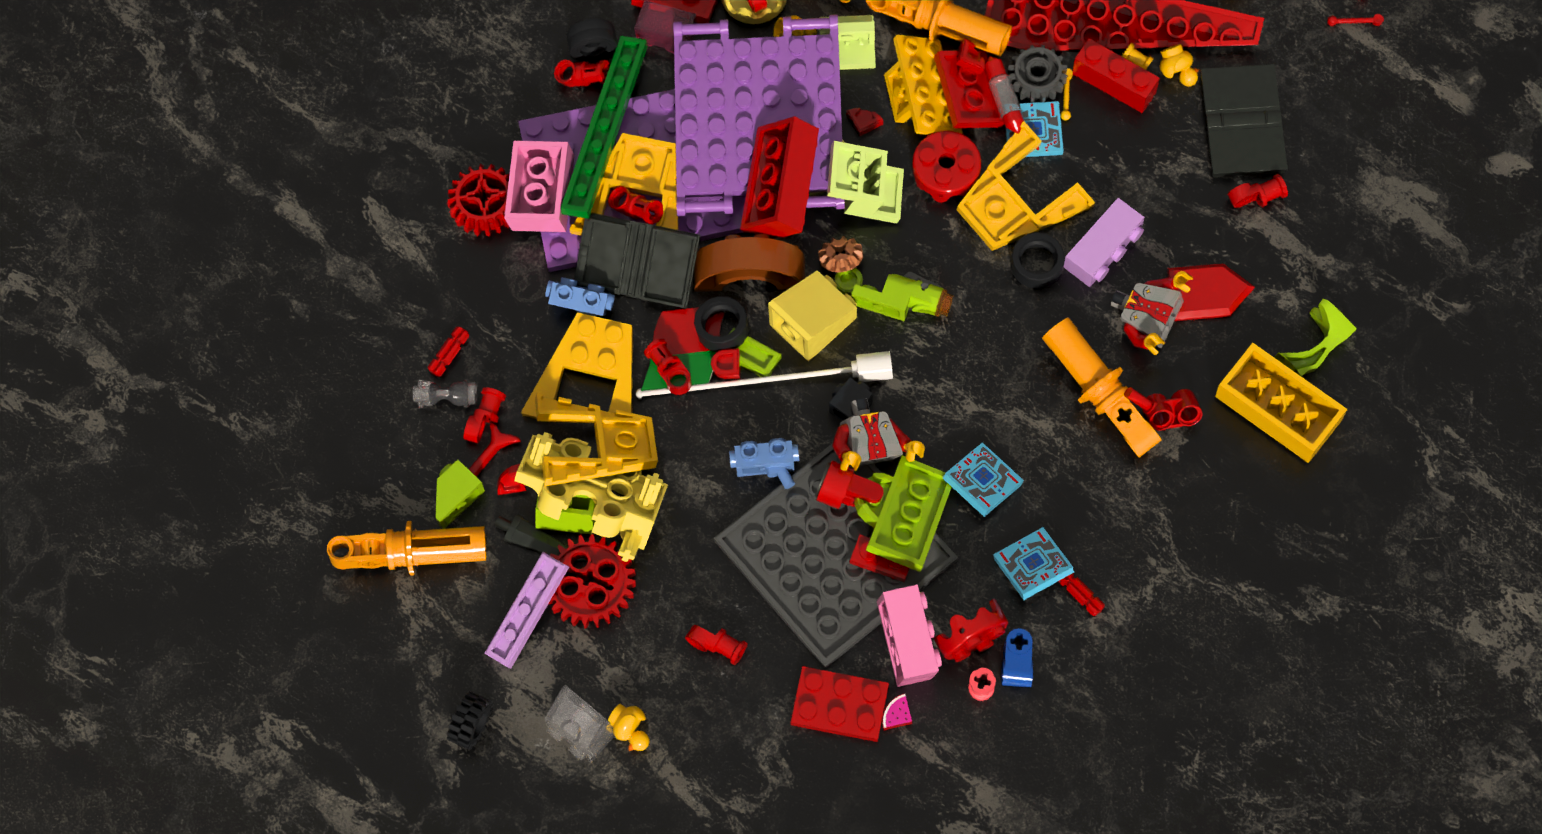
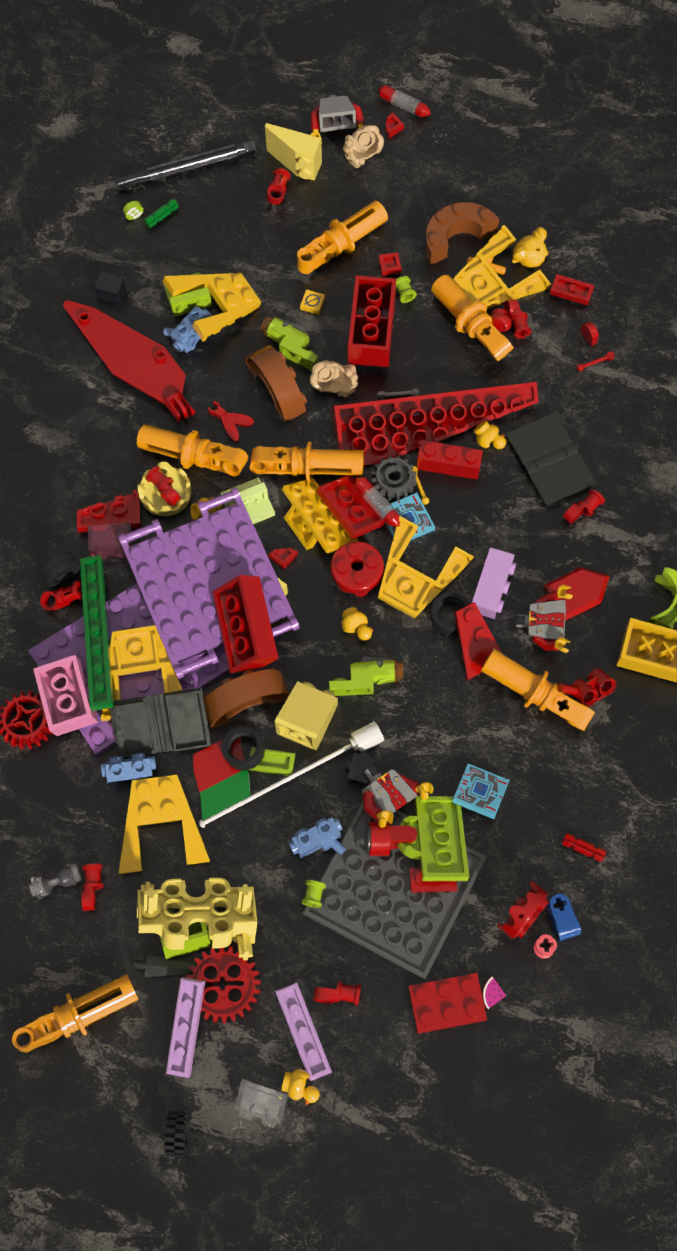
camera: 25 degrees left, 0 degrees up
red axle [428,326,469,377] -> none
lime slope [436,460,485,529] -> none
red piece [469,423,521,477] -> none
red tile [497,464,526,495] -> none
yellow wing [535,392,658,486] -> none
red connector [608,186,663,225] -> none
red connector [644,338,692,395] -> none
red tile [711,349,740,379] -> none
nougat gear [818,236,863,272] -> none
yellowish green bracket [827,141,904,224] -> none
lime tile [835,268,863,296] -> none
bright pink brick [877,585,942,687] -> none
red tile [956,38,985,74] -> none
medium azure tile [993,527,1074,600] -> none
yellow bush [1122,43,1153,70] -> none
none -> lavender tile [275,982,332,1082]
none -> lime bush [301,880,326,908]
none -> yellow animal [341,607,373,641]
none -> red wing [454,602,502,680]

